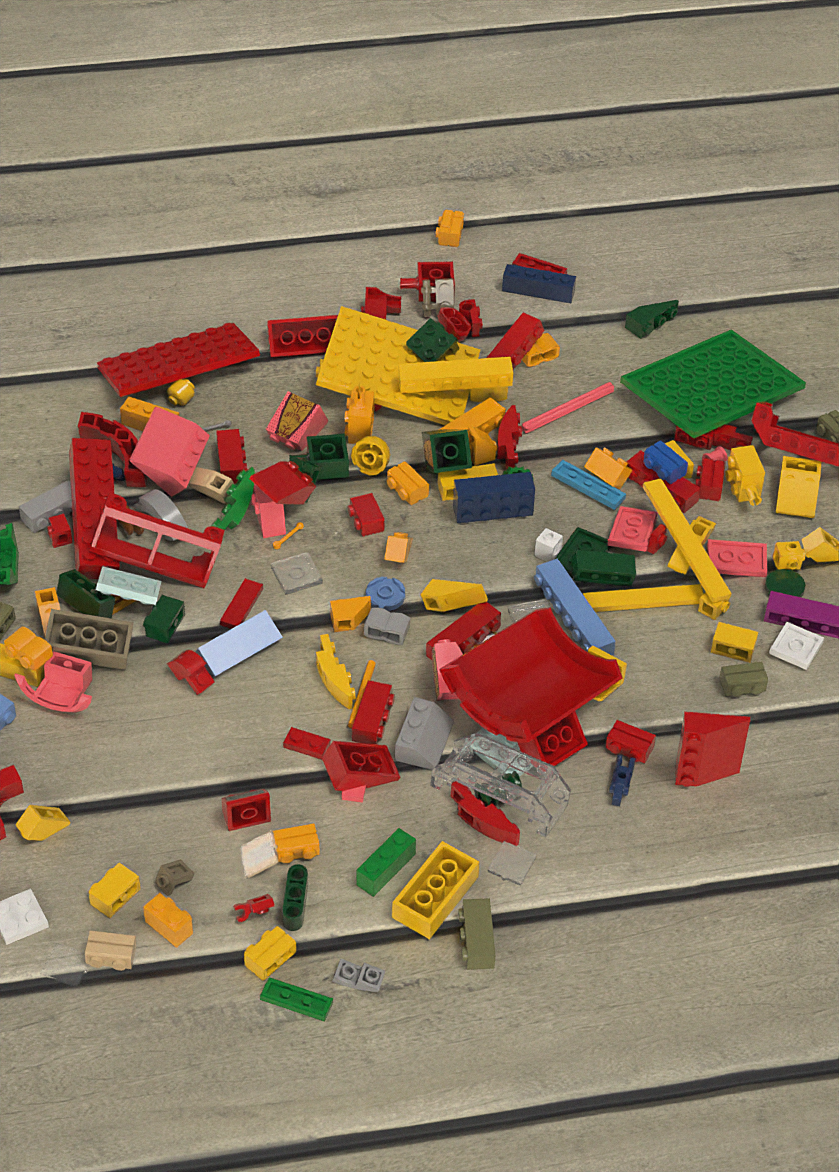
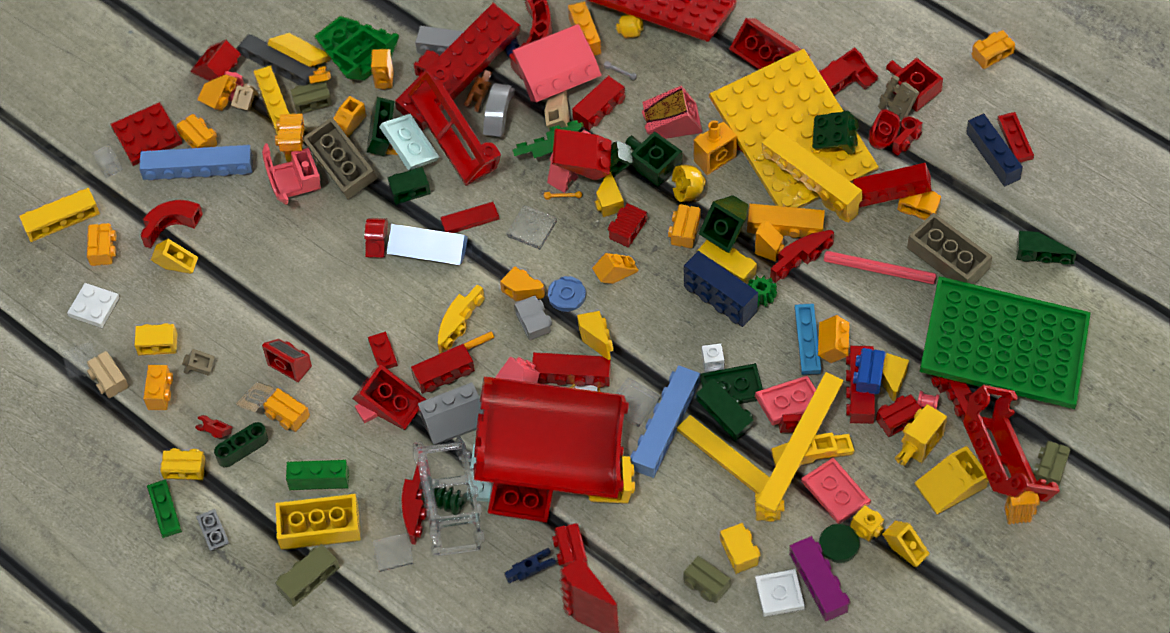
camera: 55 degrees right, 10 degrees up
none -> light orange brick [371,49,393,89]
none -> yellow slope [594,172,624,217]
none -> dark tan brick [907,213,992,284]

